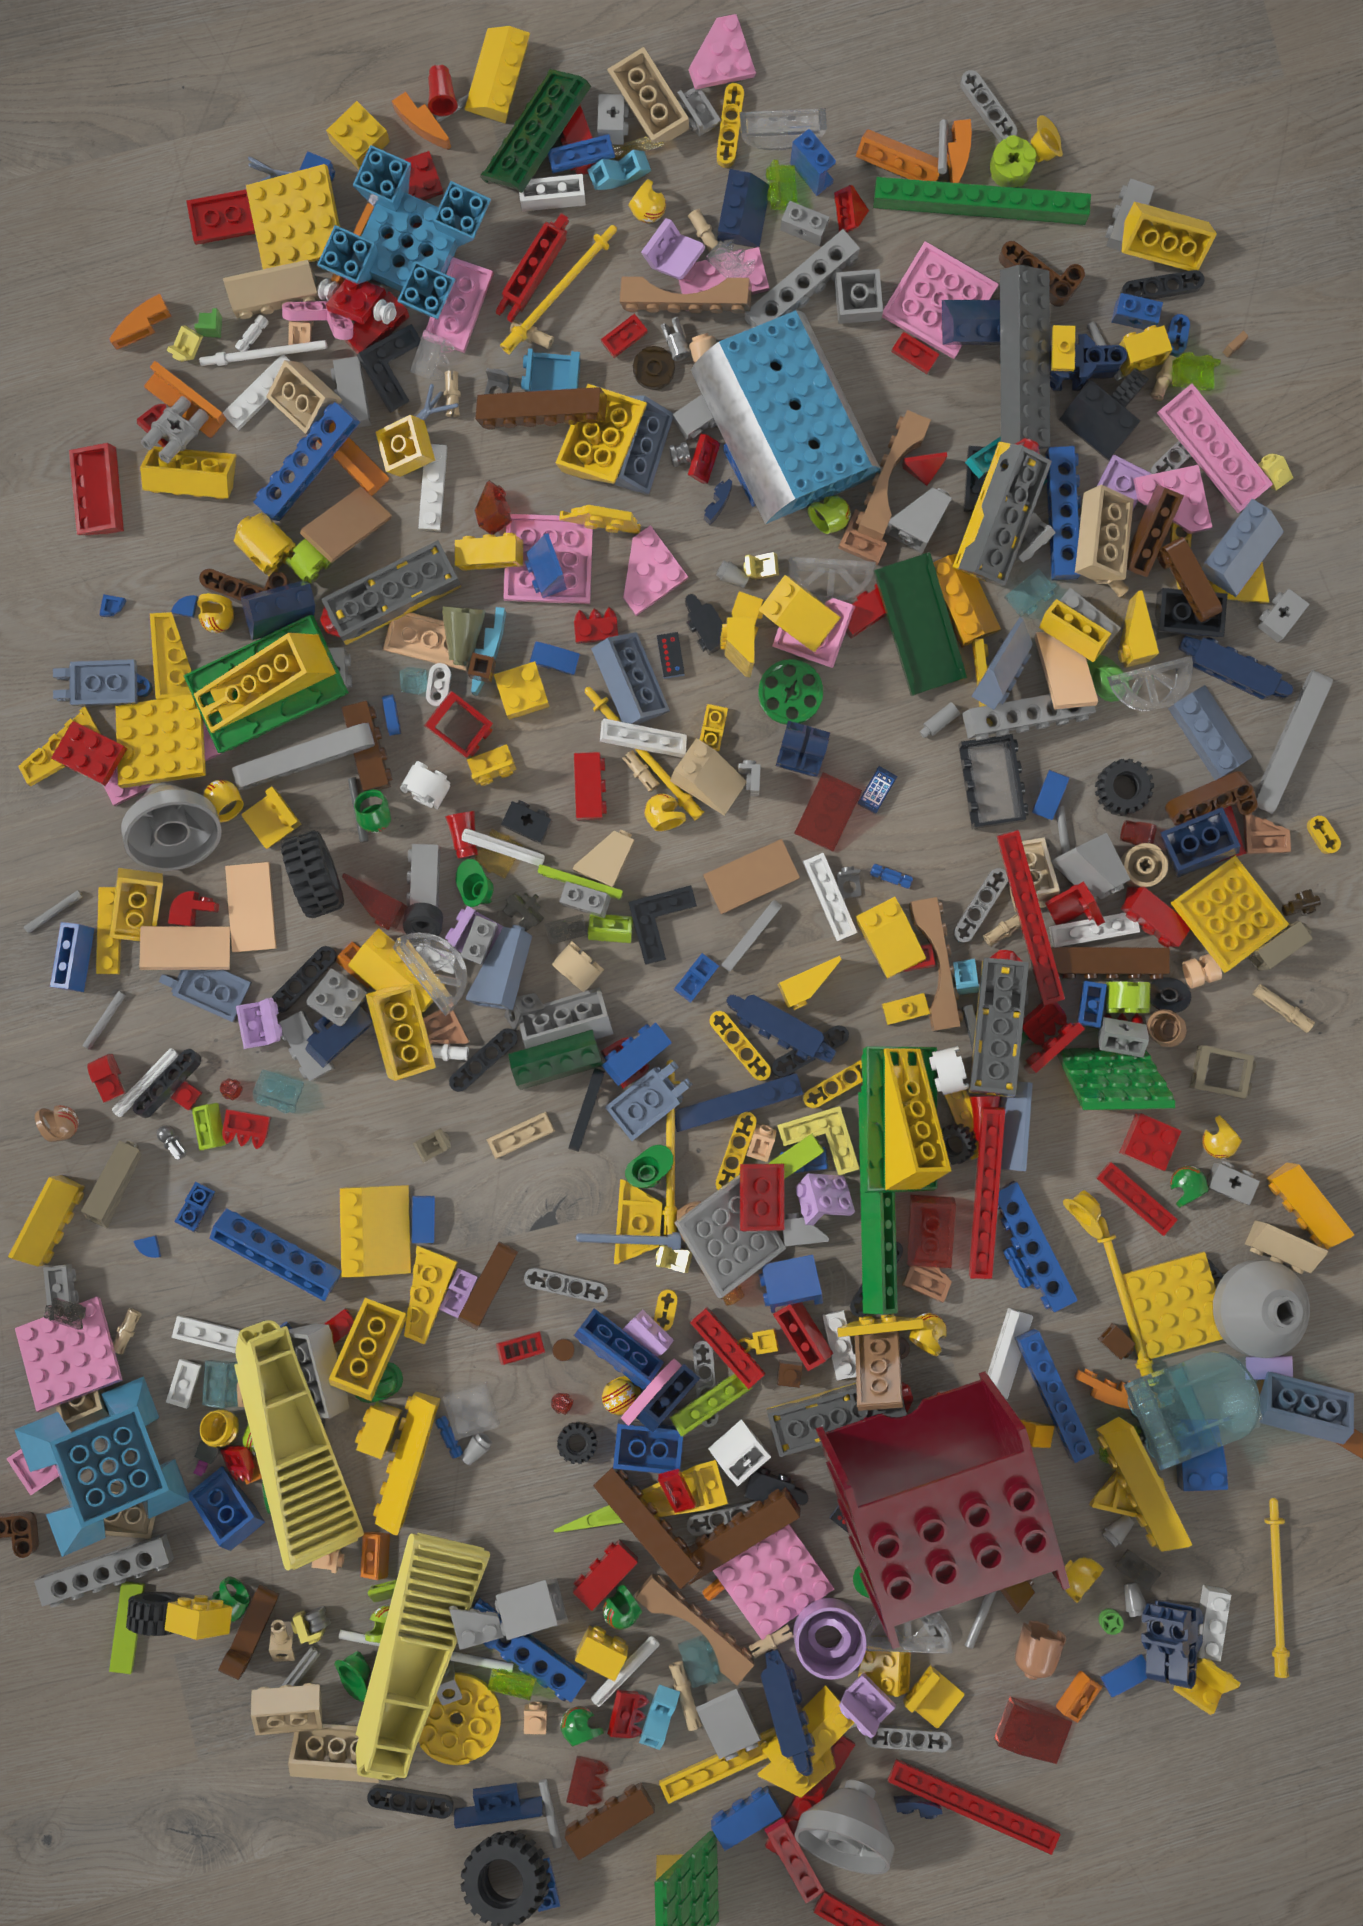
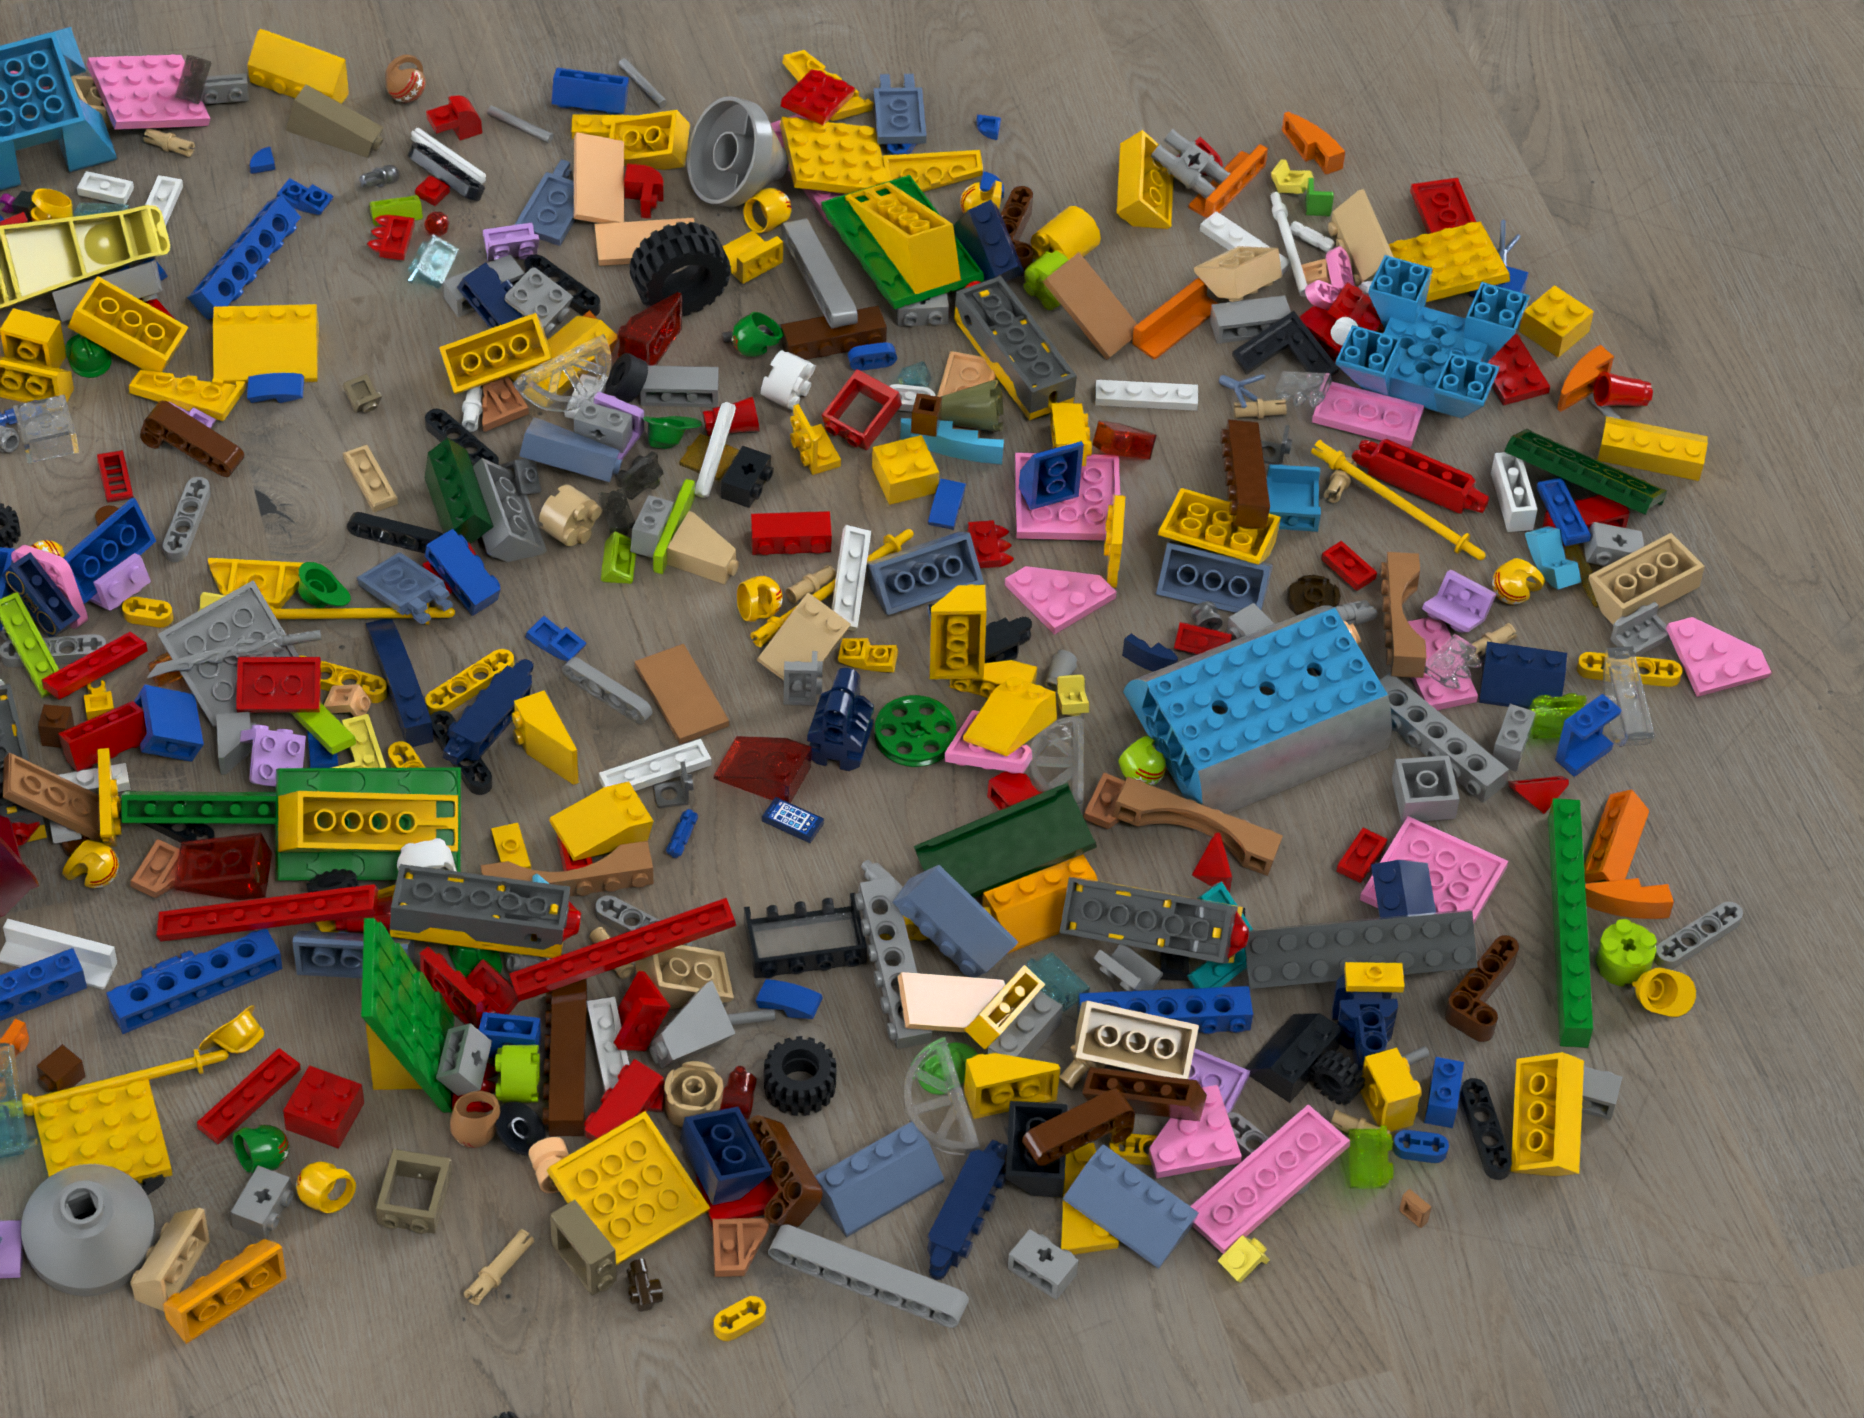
camera: 85 degrees right, 35 degrees down
red slope [69,443,124,535] -> none
blue brick [253,402,360,521] -> none
yellow brick [376,415,435,477] -> none
clear red plate [551,1393,574,1415] -> none
sand blue piece [576,1232,681,1250] -> none
black plate [628,885,697,965] -> none
light grey slope [885,488,952,554] -> none
light grey bar [938,119,948,174] -> none
none -> light grey sword [147,628,322,678]

